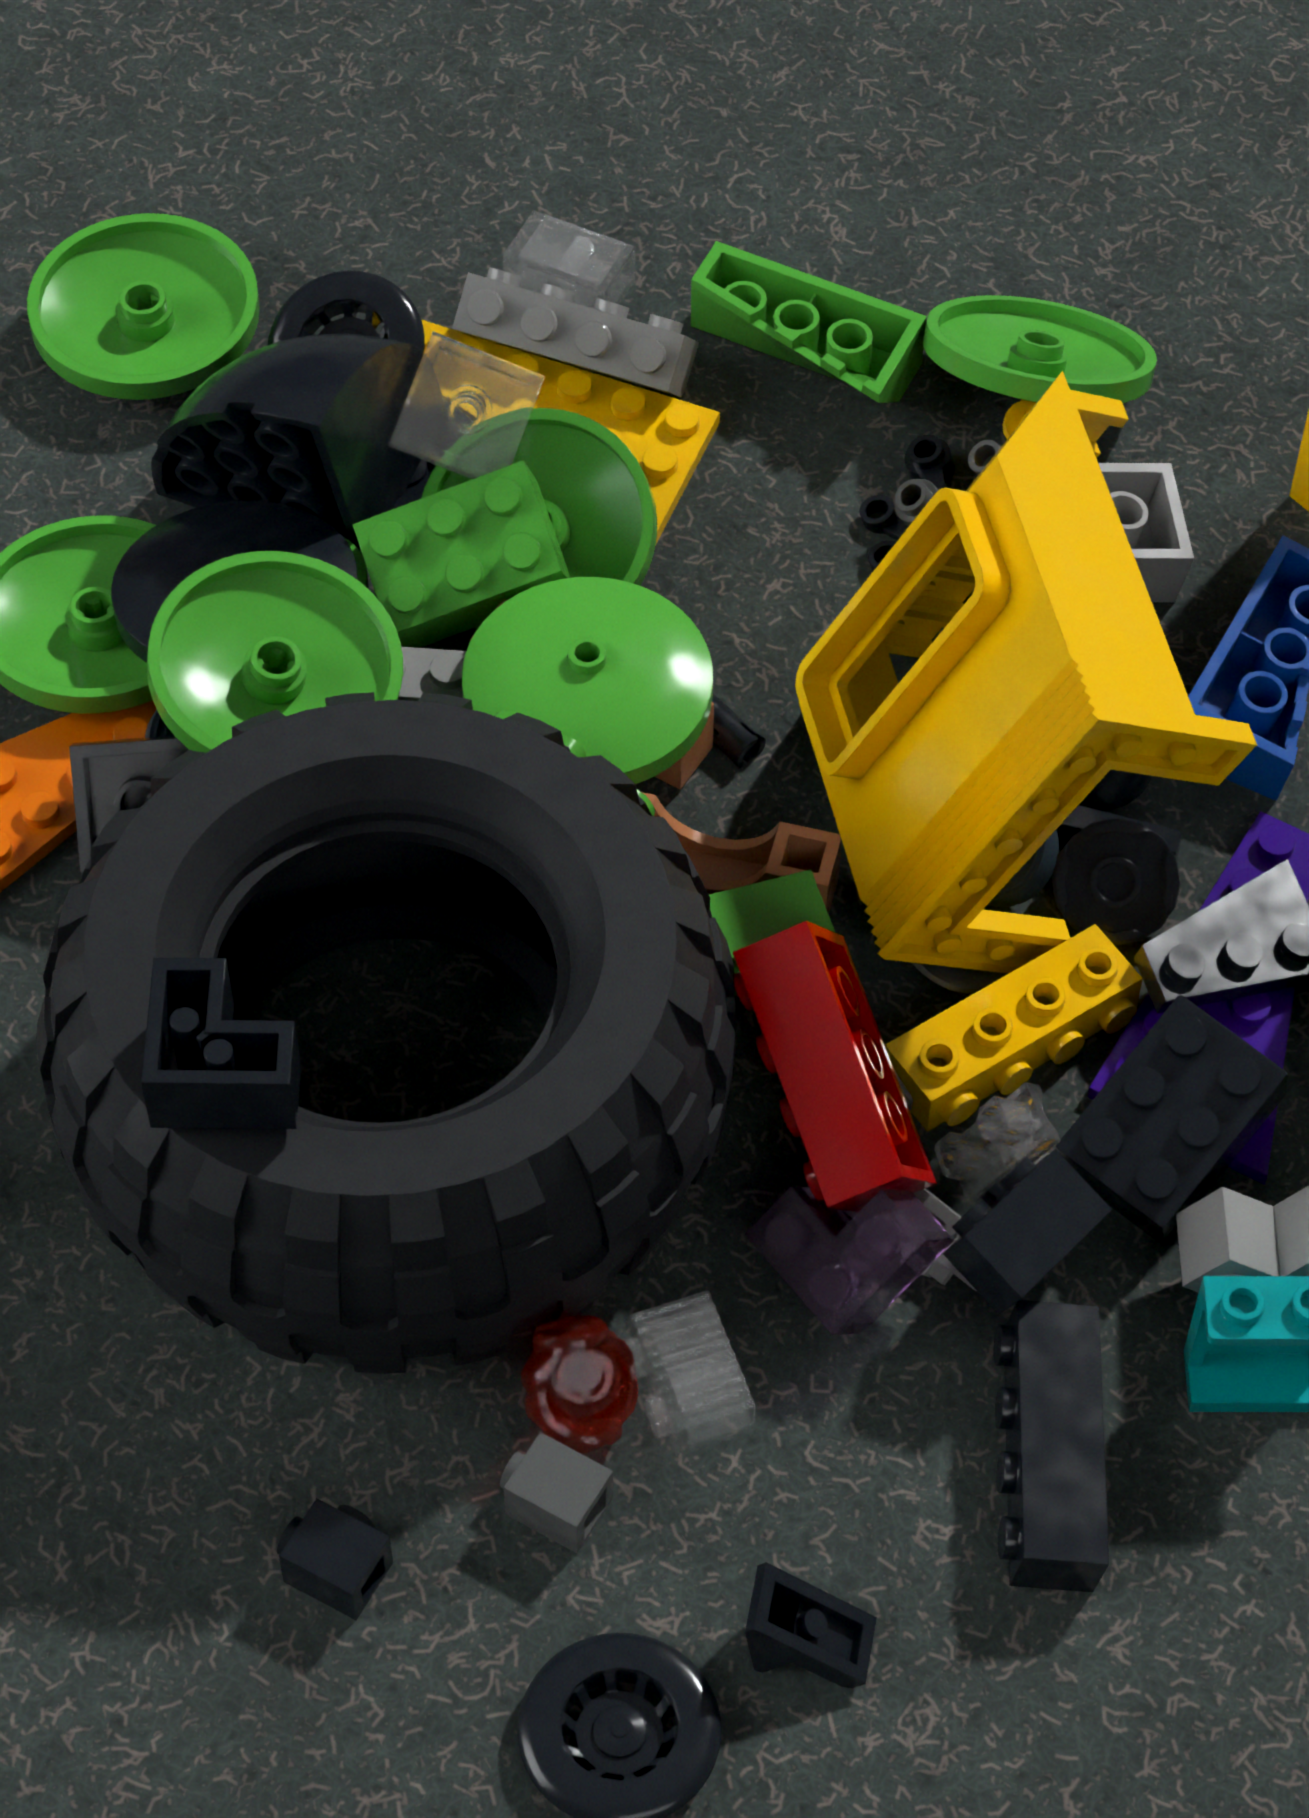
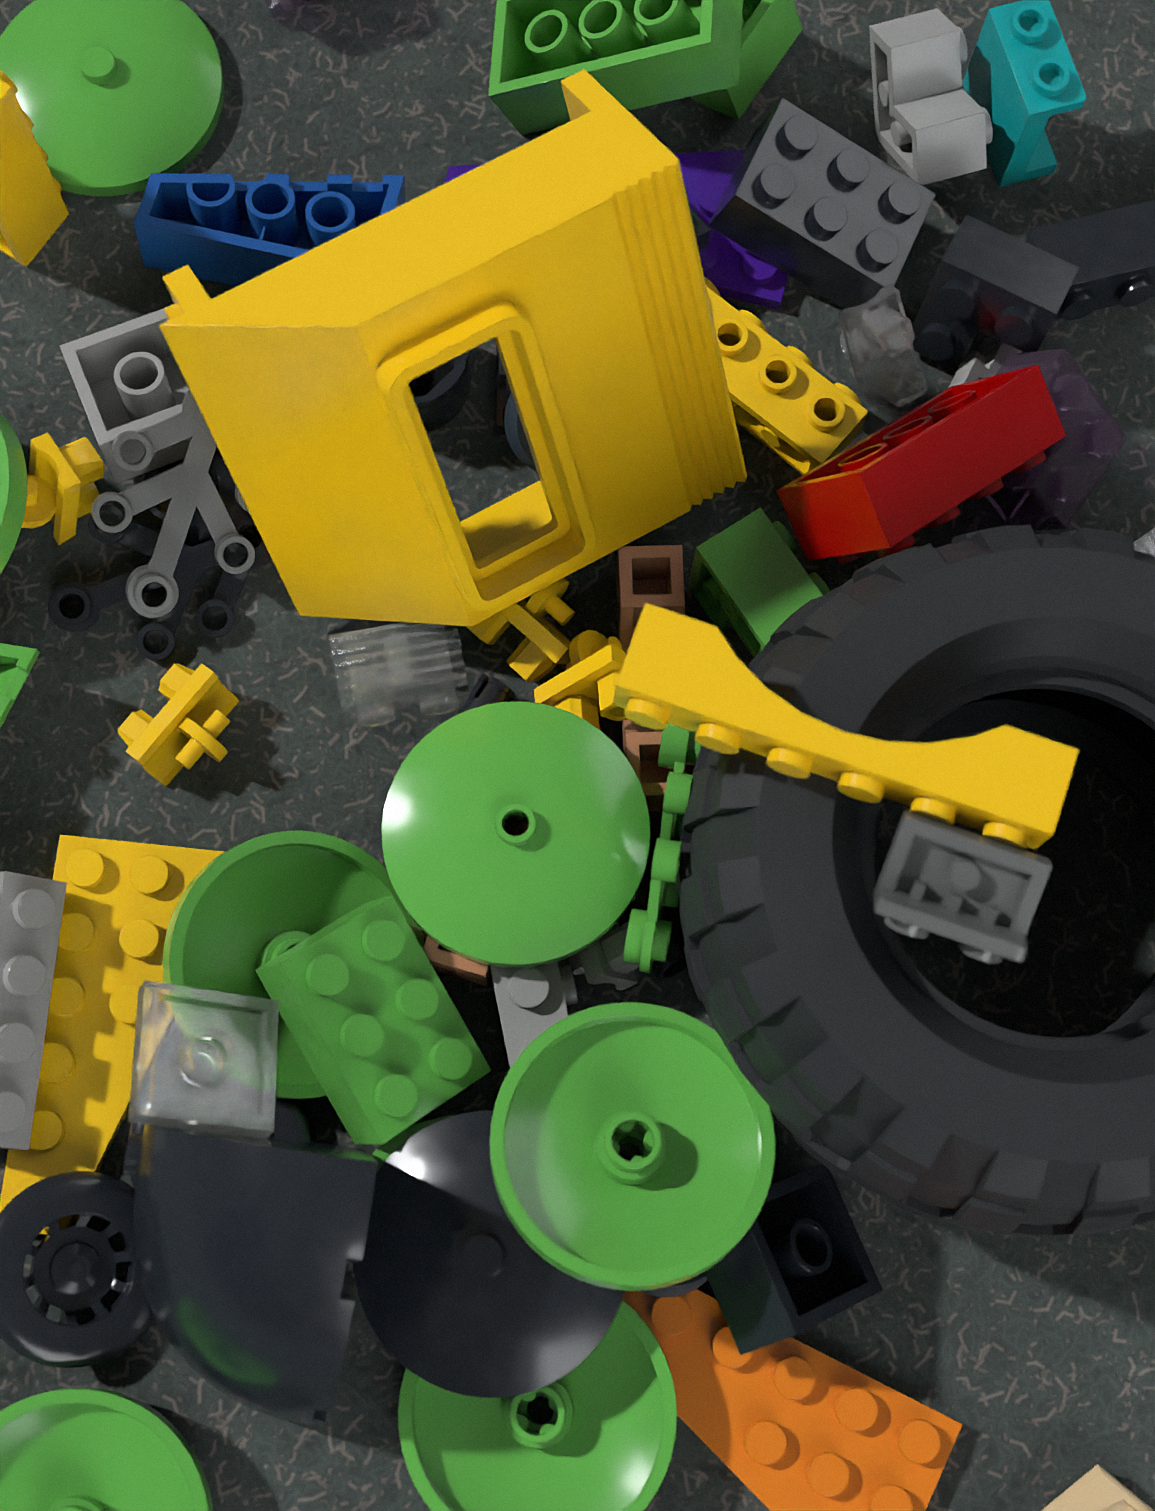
camera: 110 degrees left, 20 degrees up
none -> yellow hips [118,663,239,787]
none -> clear brick [329,622,469,727]
none -> yellow hips [466,578,575,683]
none -> yellow hips [534,630,629,730]
none -> yellow arch [613,603,1079,851]
none -> dark grey bracket [874,810,1052,964]

